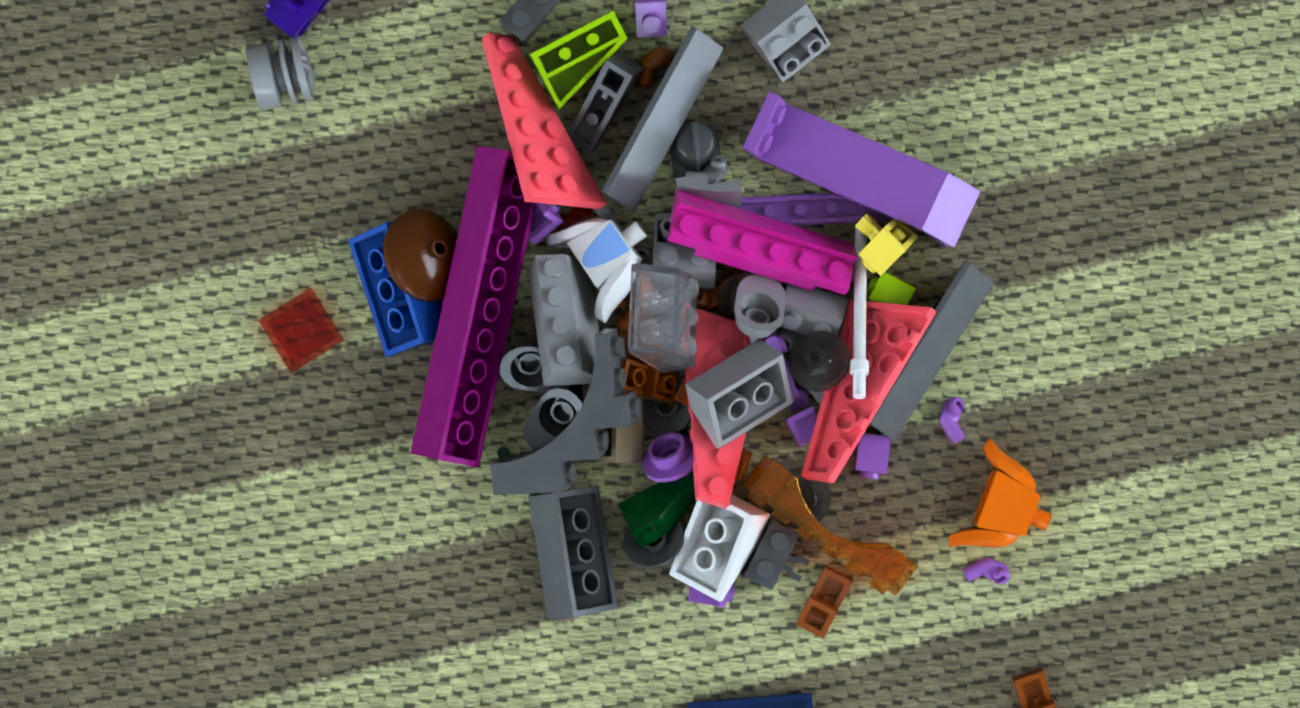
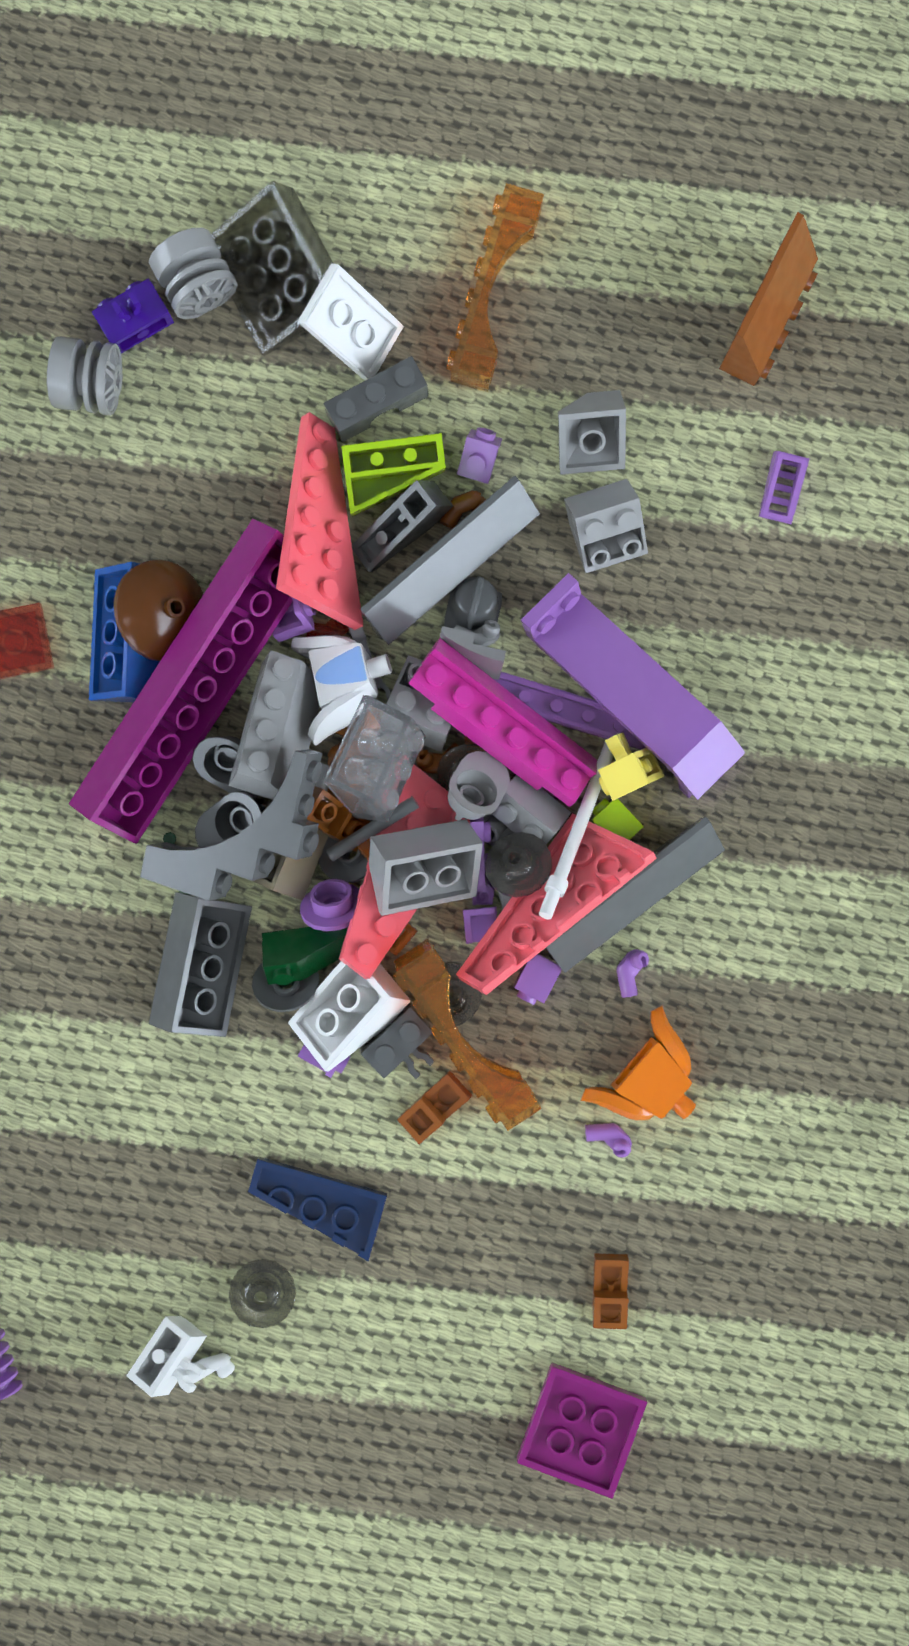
camera: 15 degrees right, 0 degrees up
none -> dark grey bar [326,796,419,861]

